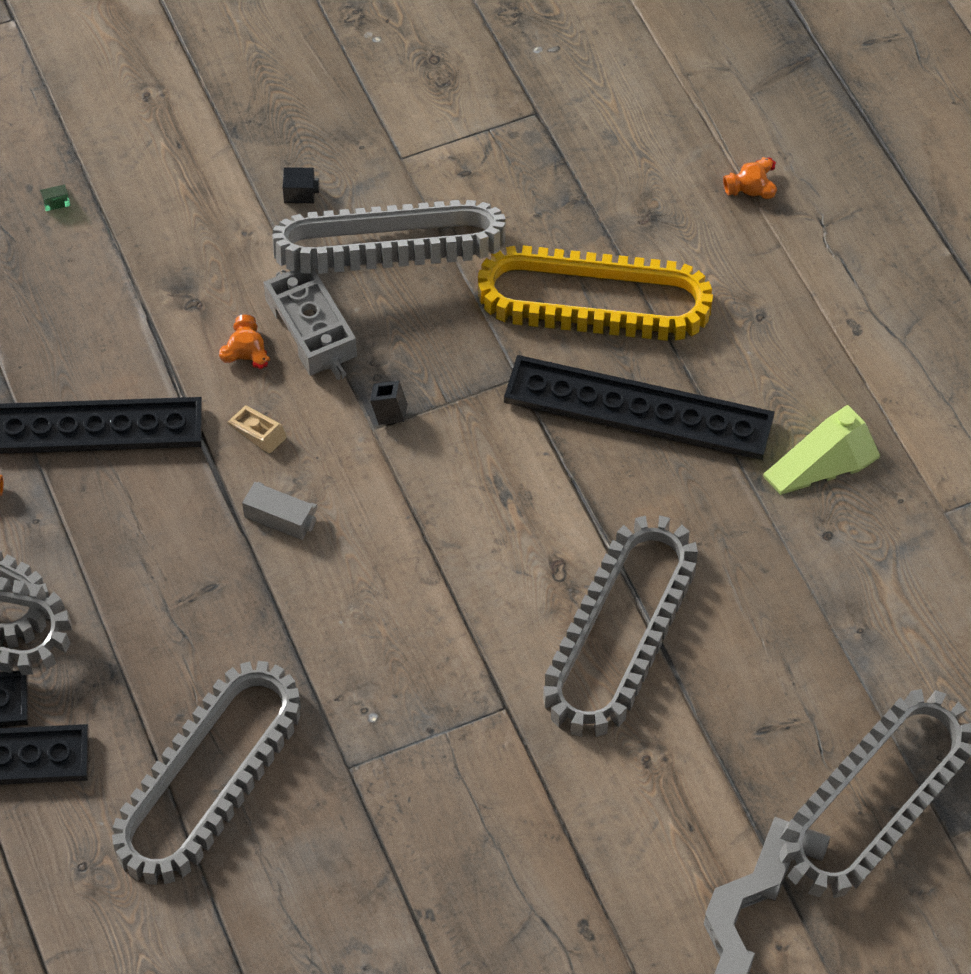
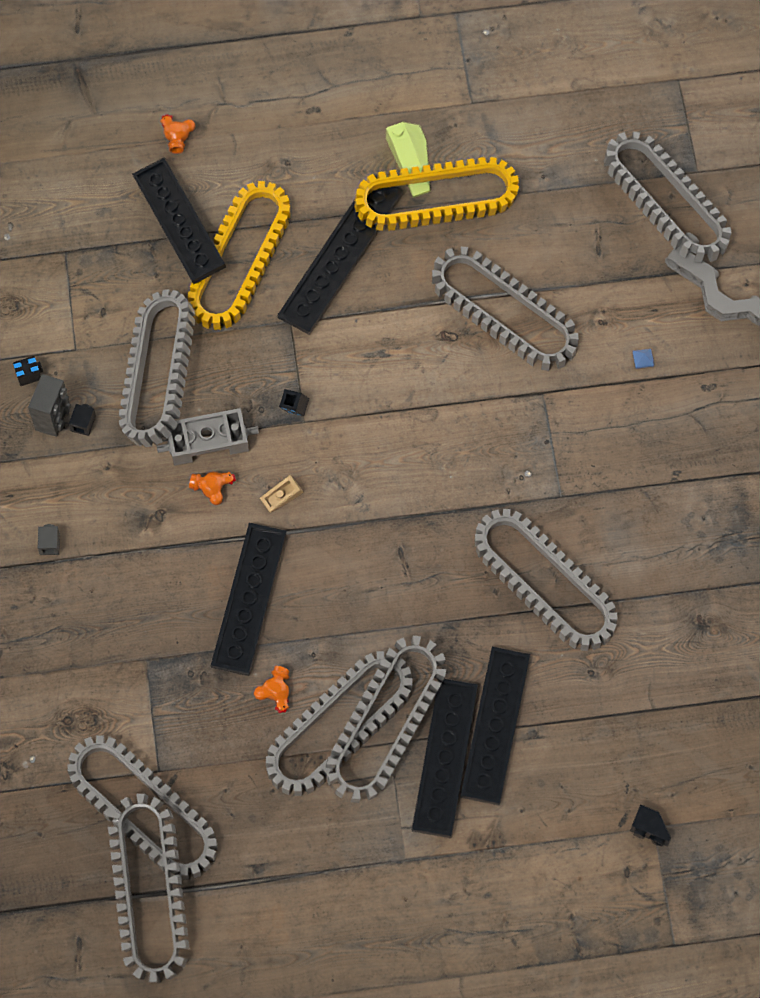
camera: 75 degrees left, 10 degrees up
clear green slope [40,184,71,211] -> none
light grey brick [242,482,317,540] -> none
none -> black brick [13,356,43,387]
none -> dark grey brick [28,374,71,437]
none -> dark grey brick [38,524,60,555]
none -> black plate [132,158,226,284]
none -> yellow piece [354,157,519,231]
none -> medium blue slope [632,349,654,369]

